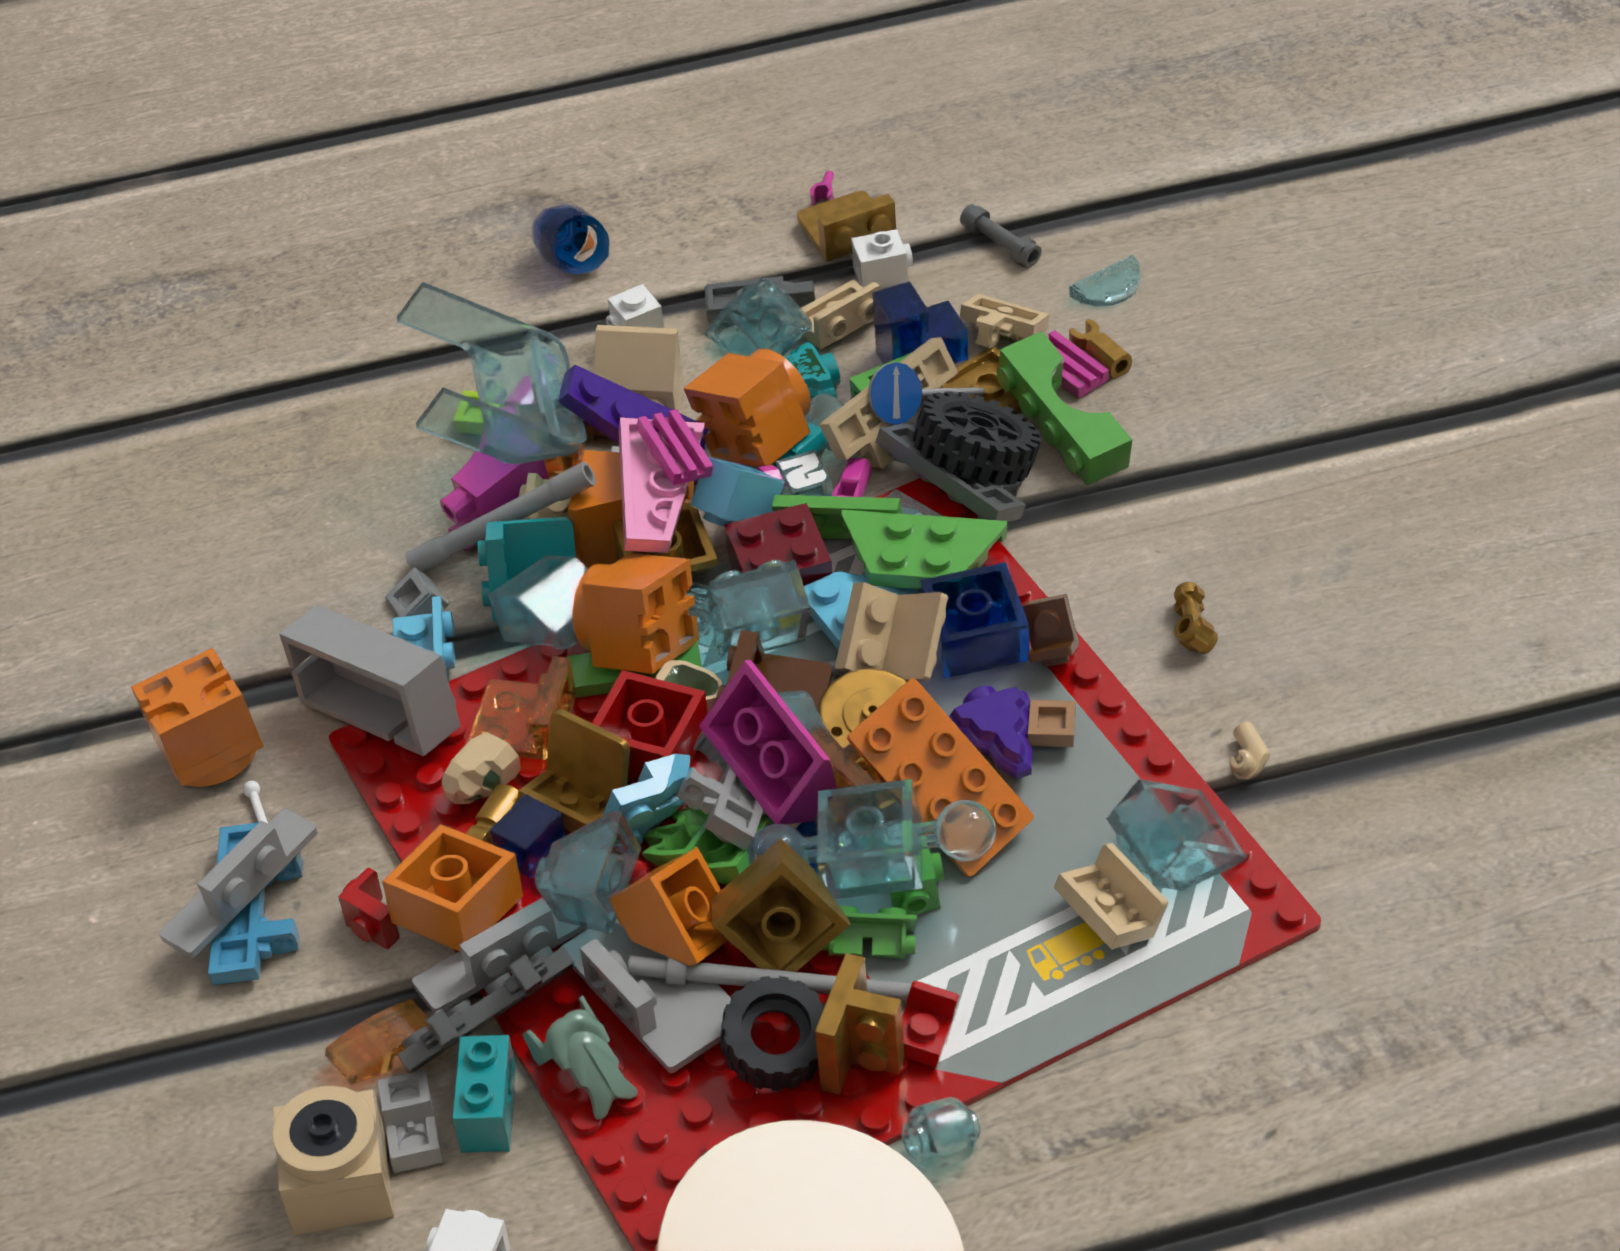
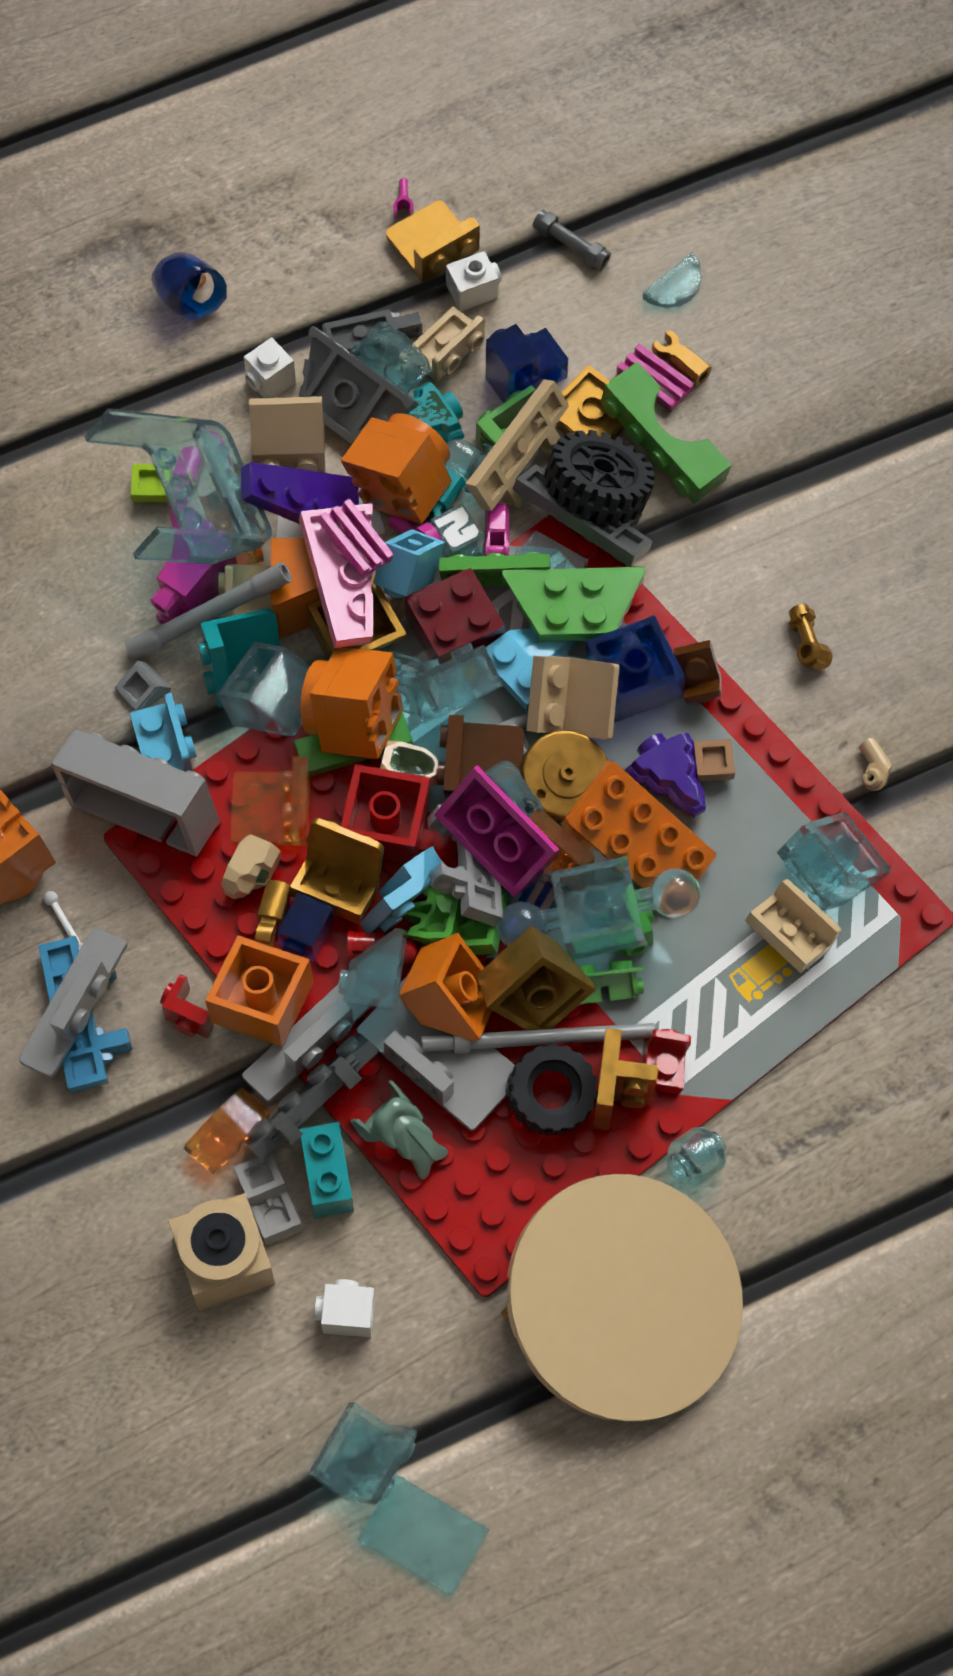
camera: 15 degrees left, 20 degrees up
blue piece [868,362,985,425] -> none
tan hinge [959,294,1050,348] -> none
none -> dark grey wing [299,326,419,443]

